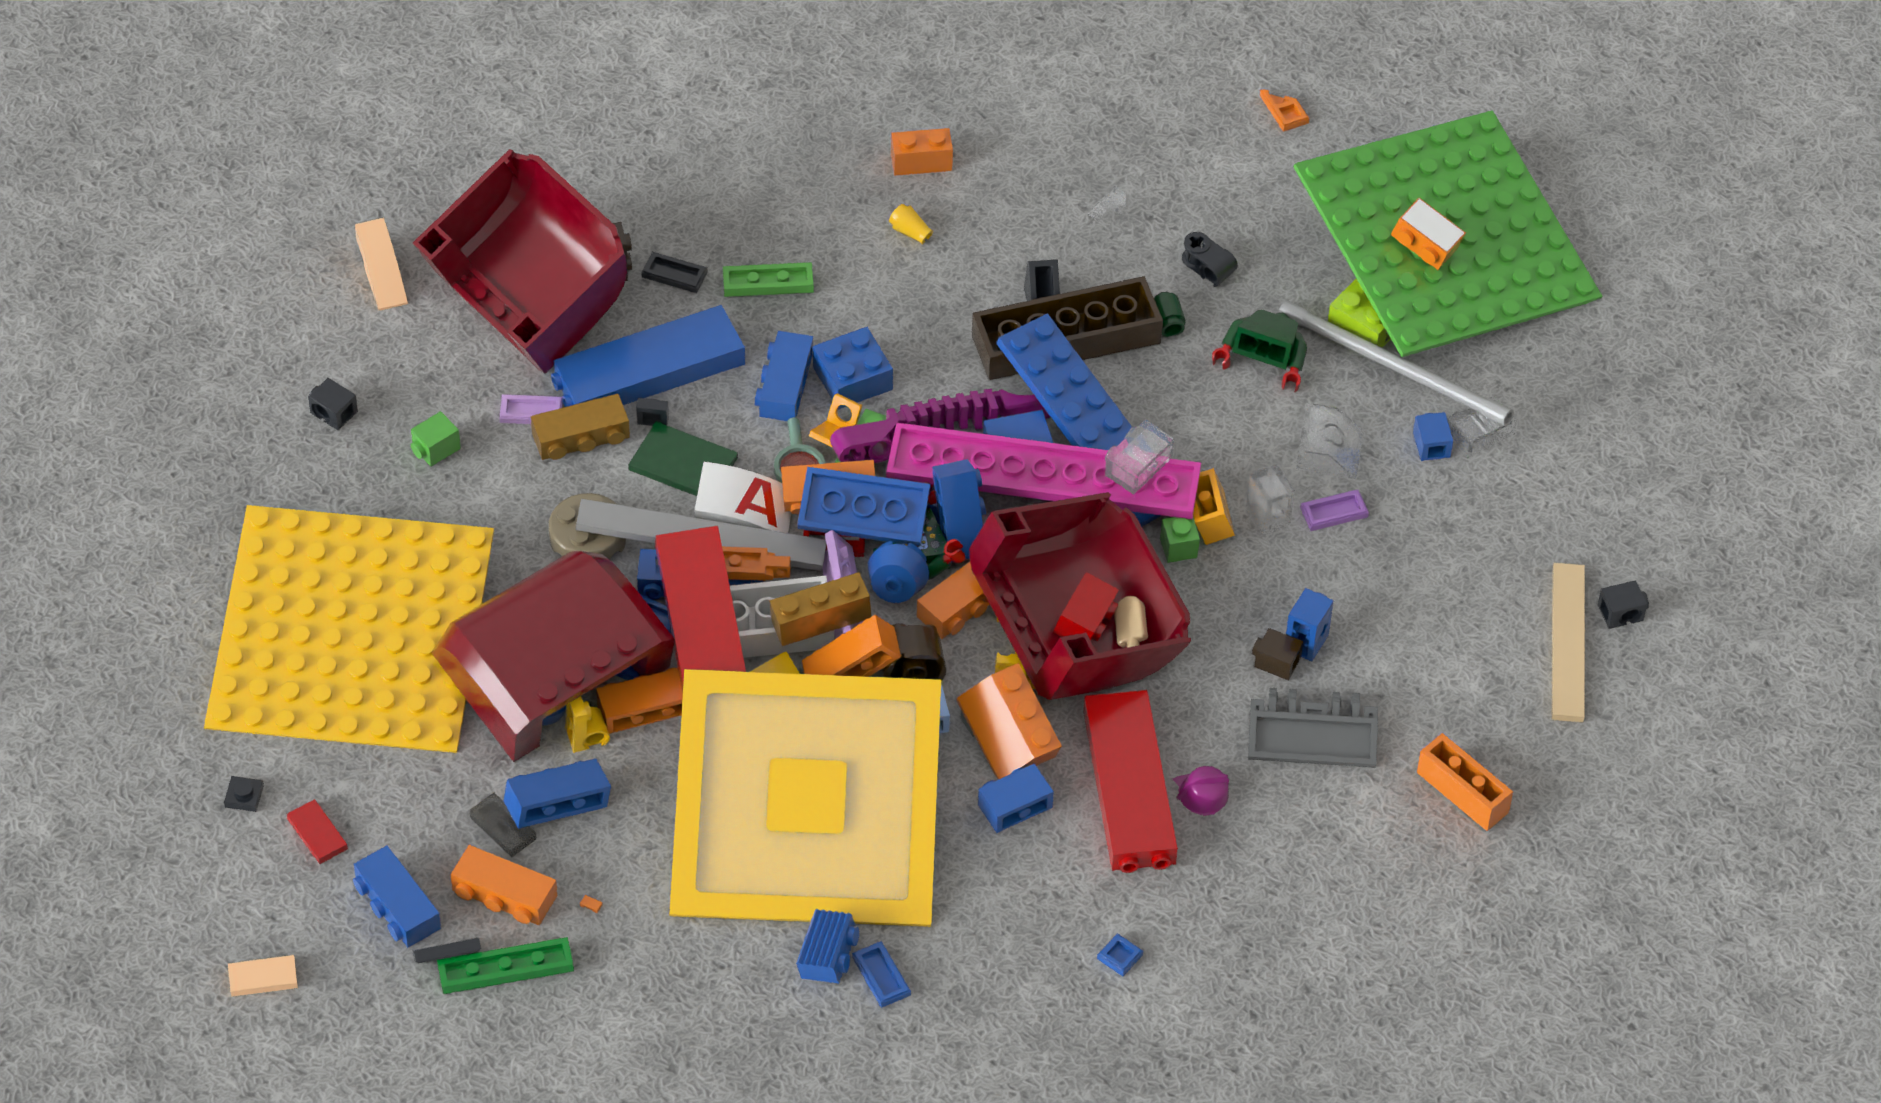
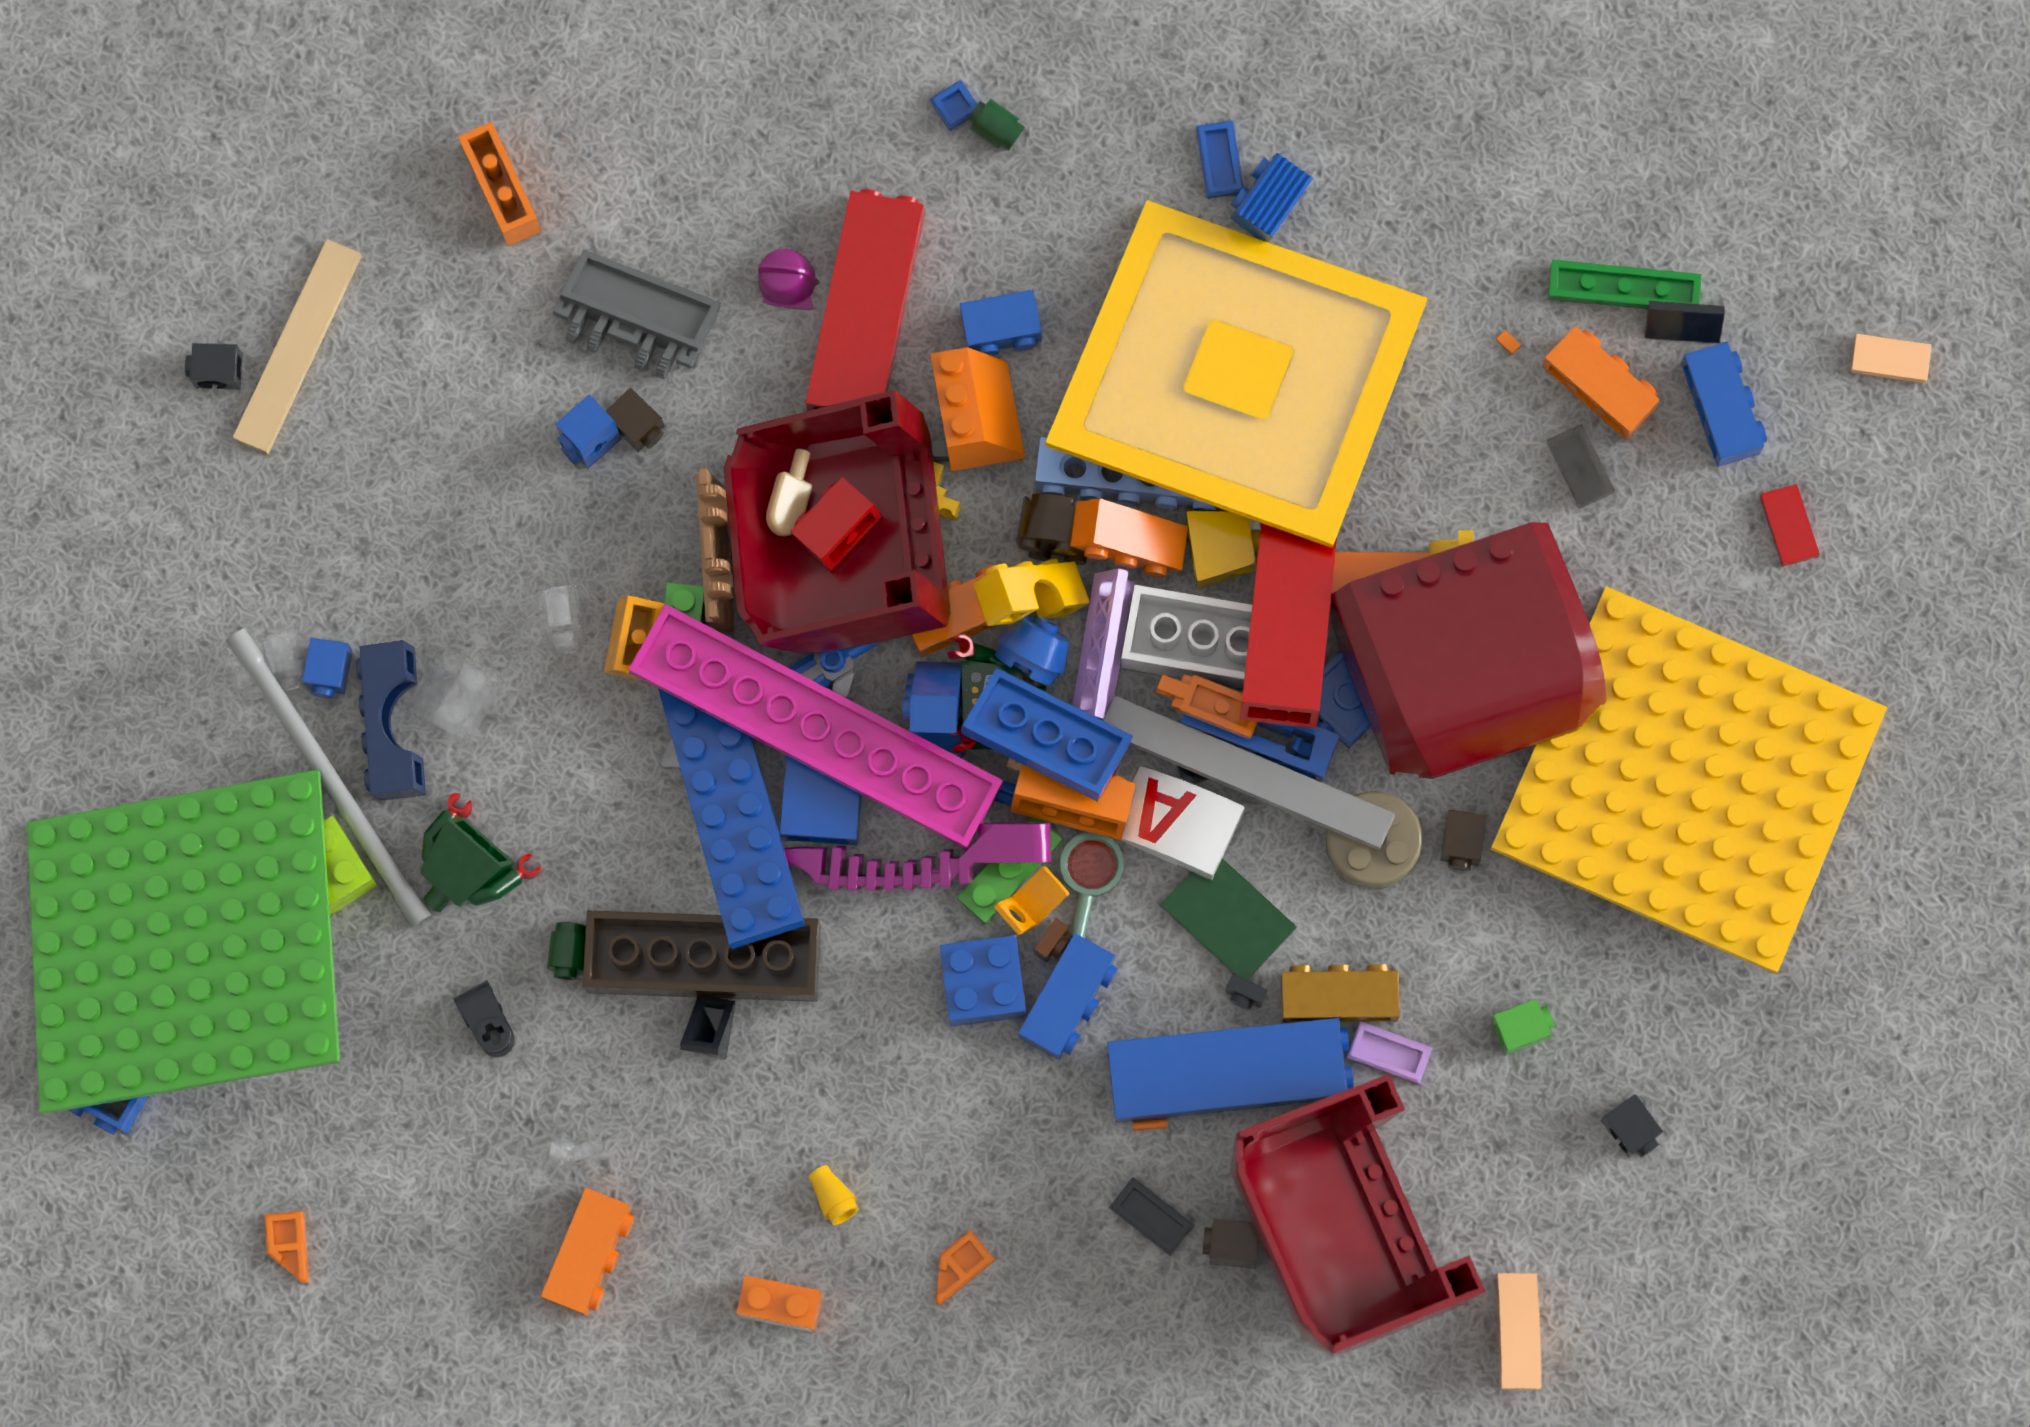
camera: 155 degrees left, 25 degrees up
black plate [224,776,264,812] -> none
blue brick [503,758,611,829] -> none
bright green plate [723,262,814,297] -> none
pearl gold brick [769,572,872,647] -> none
clear brick [1105,419,1174,495] -> none
medium lavender tile [1300,489,1369,531] -> none
brick [1391,198,1466,270] -> none
none -> dark blue arch [356,640,426,800]
none -> orange brick [541,1187,635,1316]
none -> medium nougat hinge [695,468,735,633]
none -> orange tile [935,1230,995,1306]
none -> dark green brick [968,98,1025,151]
none -> yellow arch [973,559,1090,626]
none -> reddish brown plate [1034,918,1070,963]
none -> dark brown brick [1440,810,1487,871]

